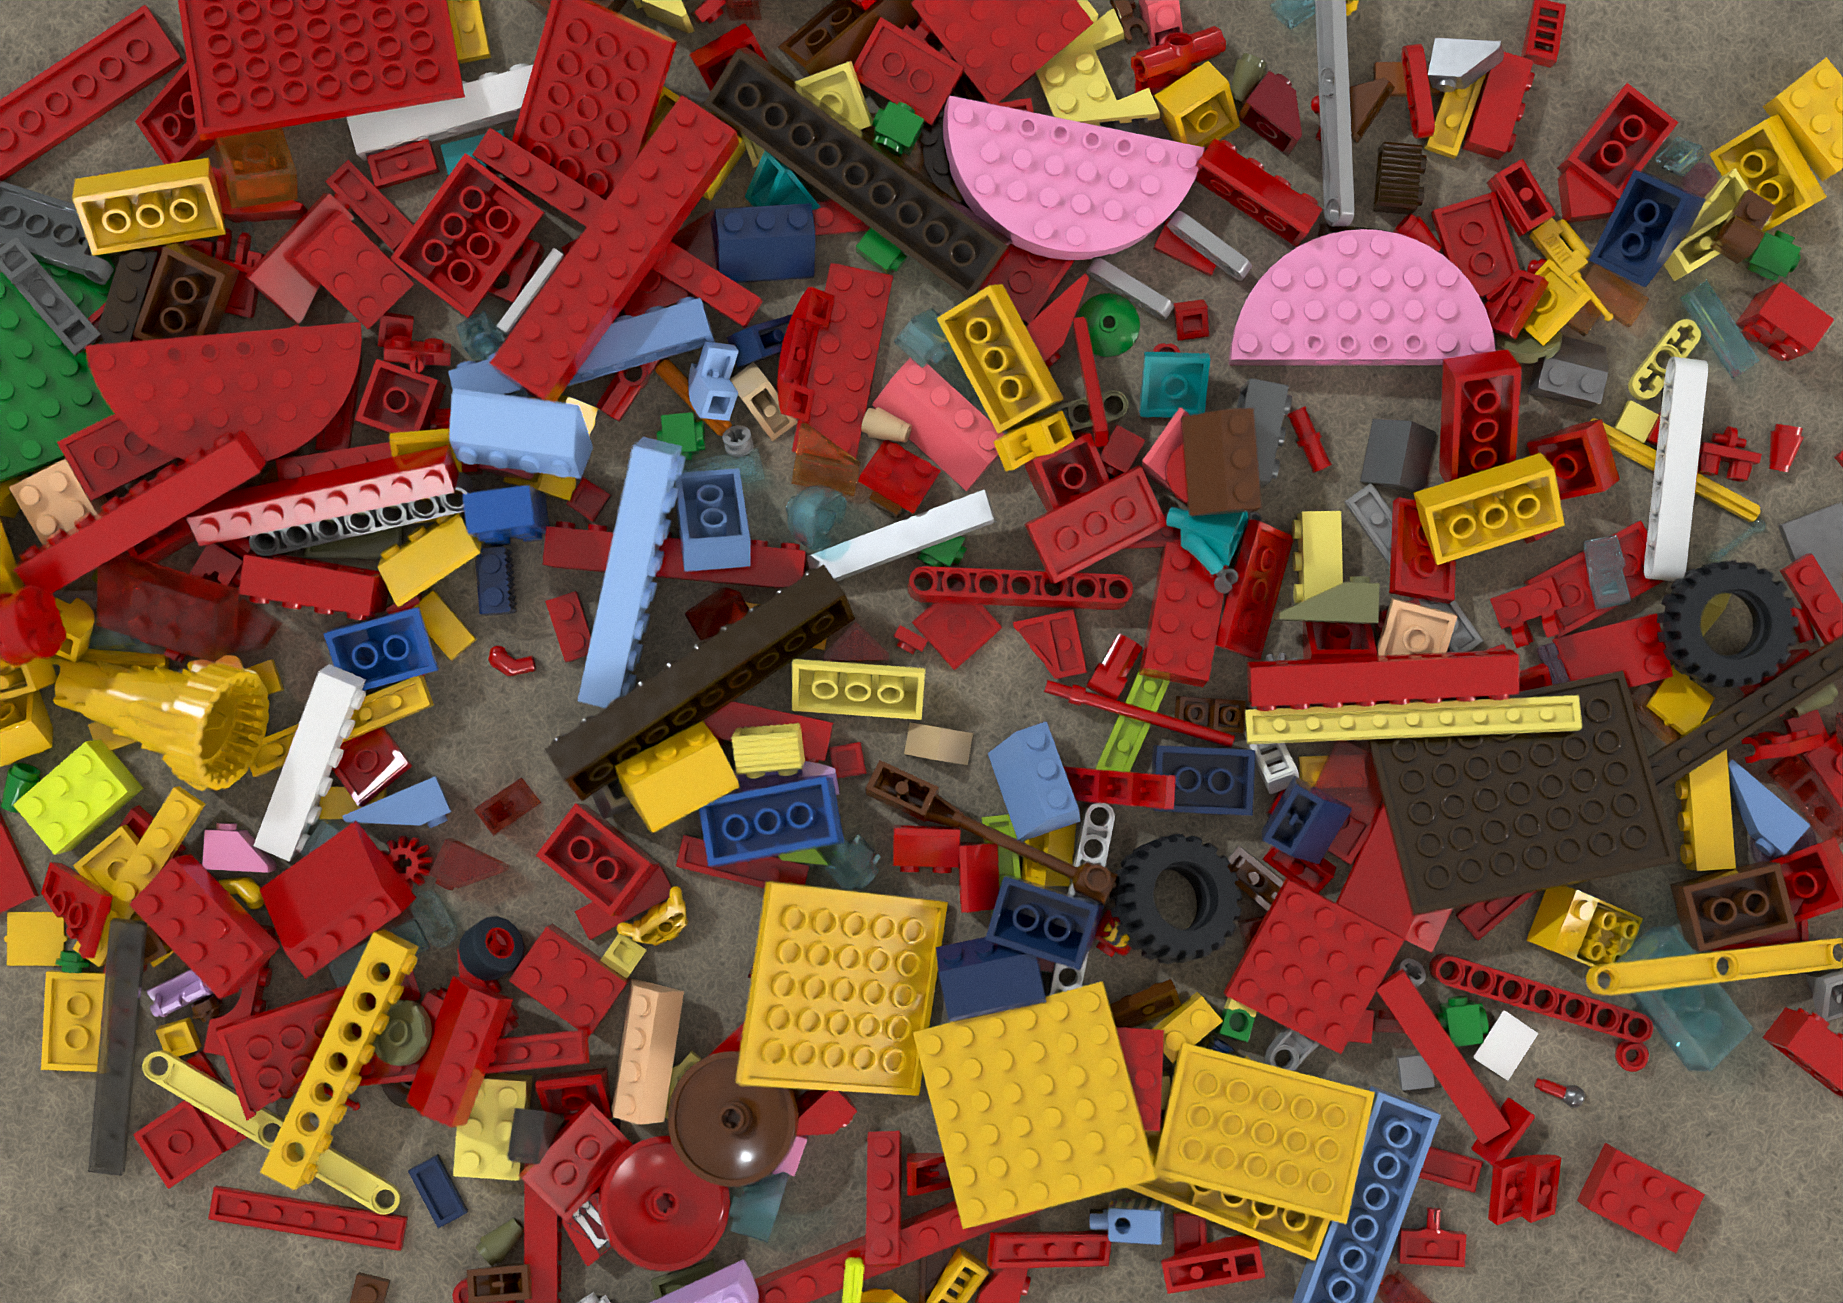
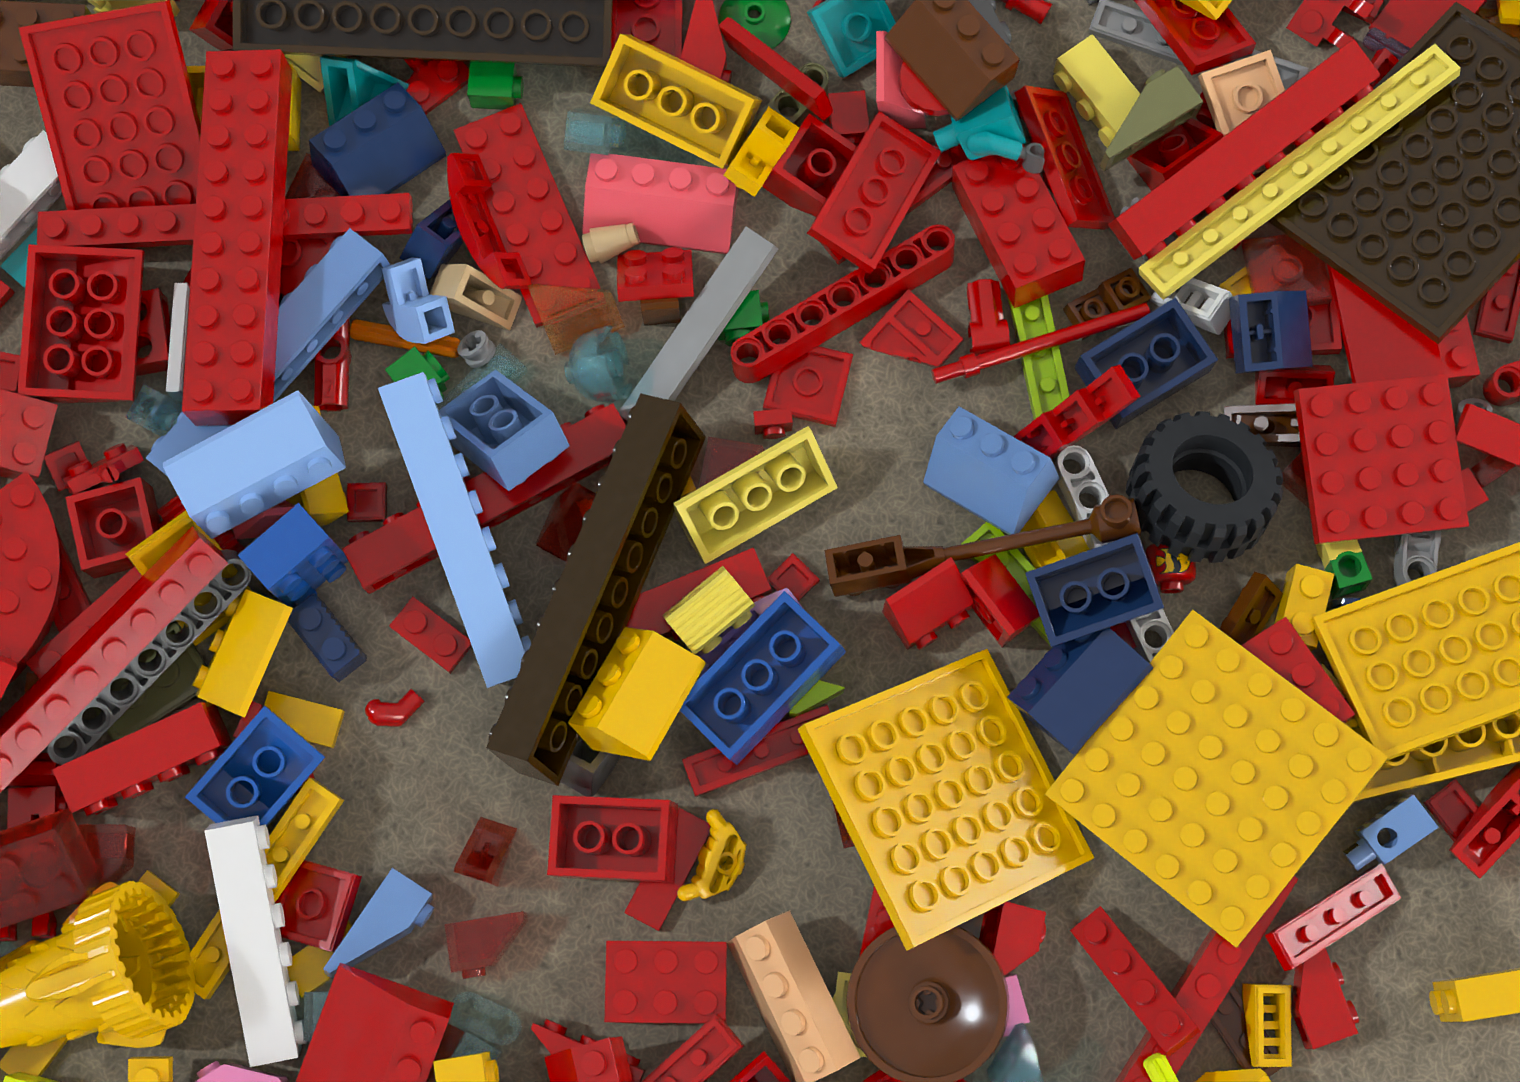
camera: 30 degrees left, 10 degrees down
red gear [381,835,434,890] -> none
black wheel [459,916,525,981] -> none
light yellow plate [600,934,646,979] -> none
clear light blue brick [825,833,881,890] -> none
tan slope [904,722,973,765] -> none
red slope [907,1153,952,1196] -> none

